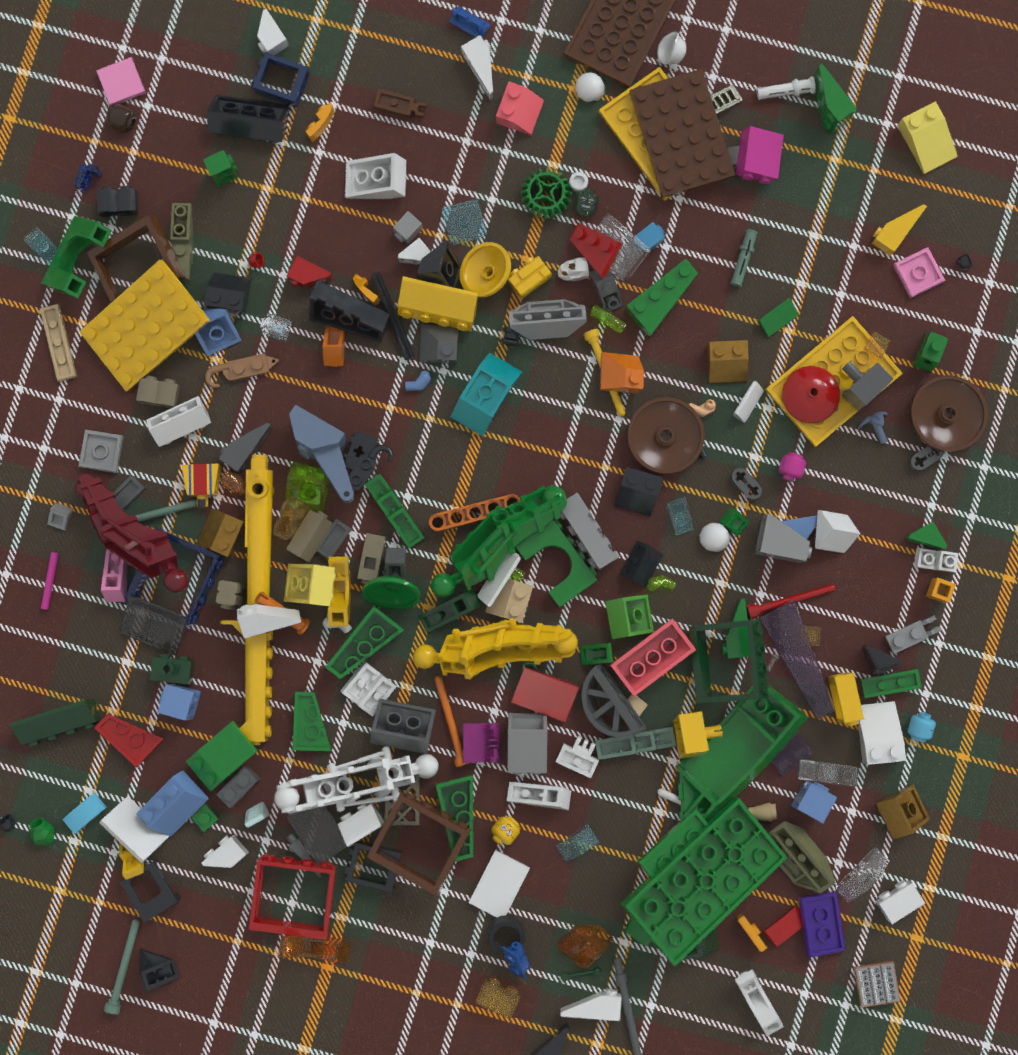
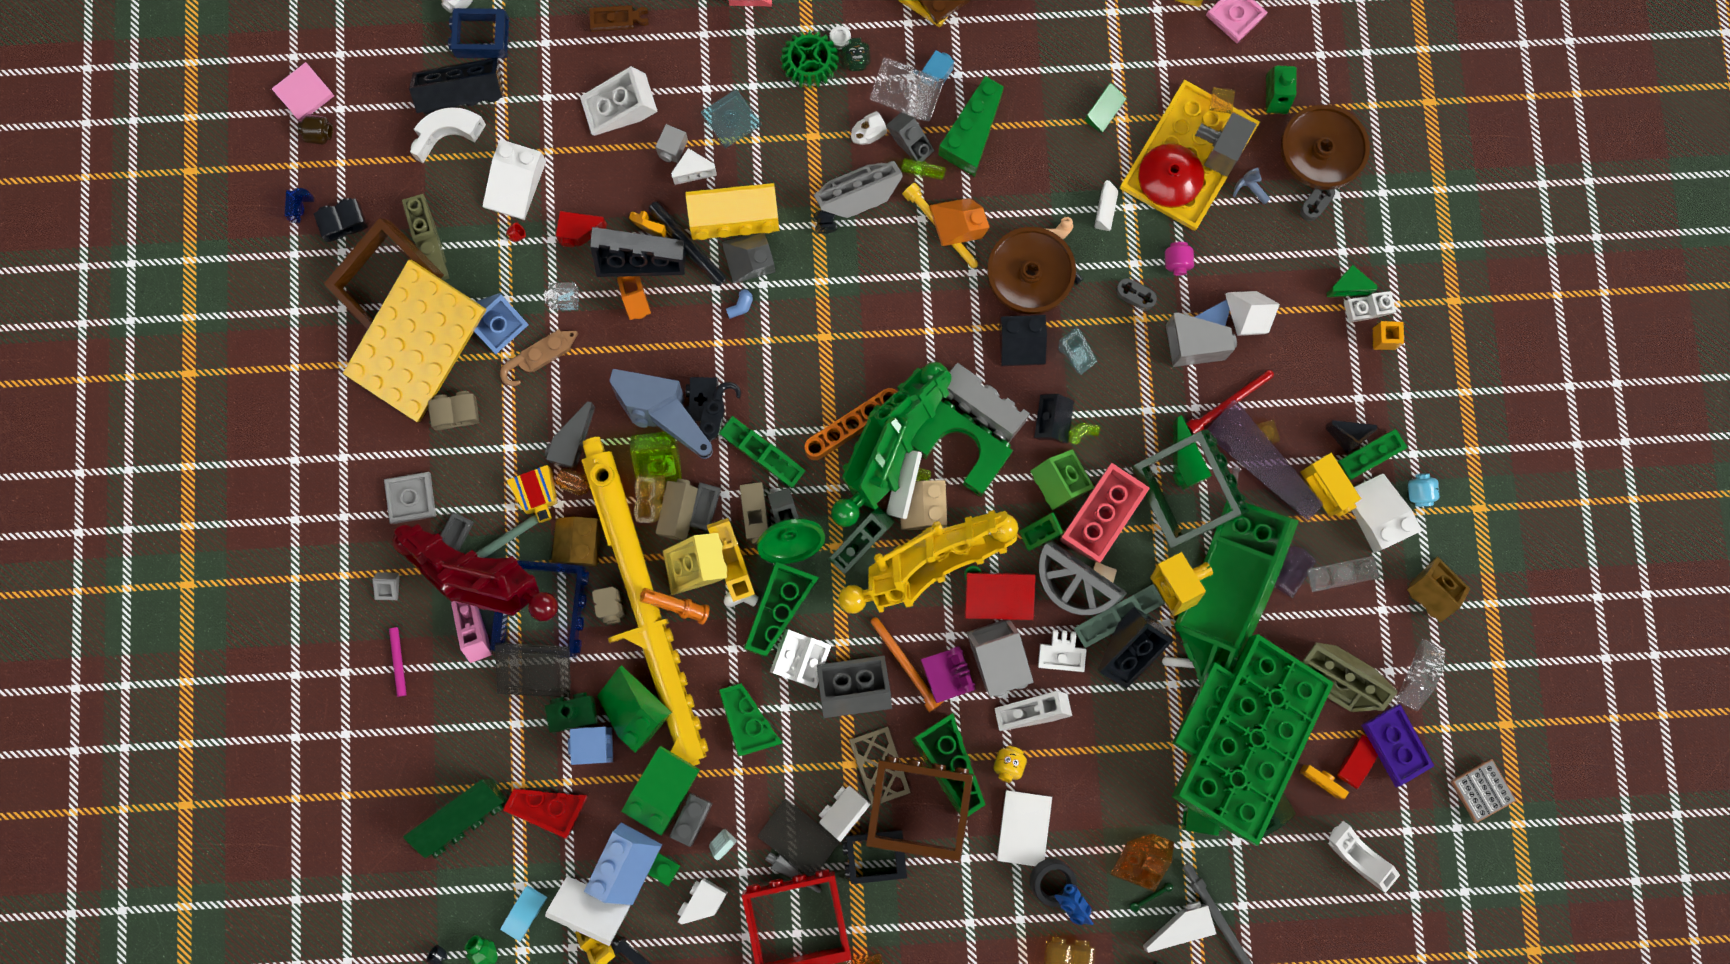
camera: 25 degrees left, 5 degrees down
clear light blue slope [23,227,58,266] -> none
tan tile [40,304,77,382] -> none
green arch [41,216,112,299] -> none
white brick [146,396,211,447] -> none
green brick [203,150,238,187] -> none
black slope [204,272,251,315] -> none
white slope [237,604,301,638] -> none
white piece [274,746,439,814] -> none
light orange slope [305,102,335,143] -> none
black slope [417,242,461,288] -> none
teal slope [450,353,522,437] -> none
yellow dish [460,242,511,298] -> none
yellow brick [508,256,552,300] -> none
clear light blue slope [556,823,599,862] -> none
red wing [570,223,622,278] -> none
white hair [699,523,730,552] -> none
pearl gold slope [707,340,749,383] -> none
green slope [719,508,749,536] -> none
sand green pin [730,229,758,287] -> none
tan cone [748,802,777,822] -> none
medium blue piece [791,780,837,823] -> none
white brick [875,880,925,924] -> none
light grey hinge [884,615,941,654] -> none
none -> white arch [410,108,486,163]
none -> white slope [482,139,546,220]
none -> green slope [597,665,672,753]
none -> black slope [1097,606,1174,689]

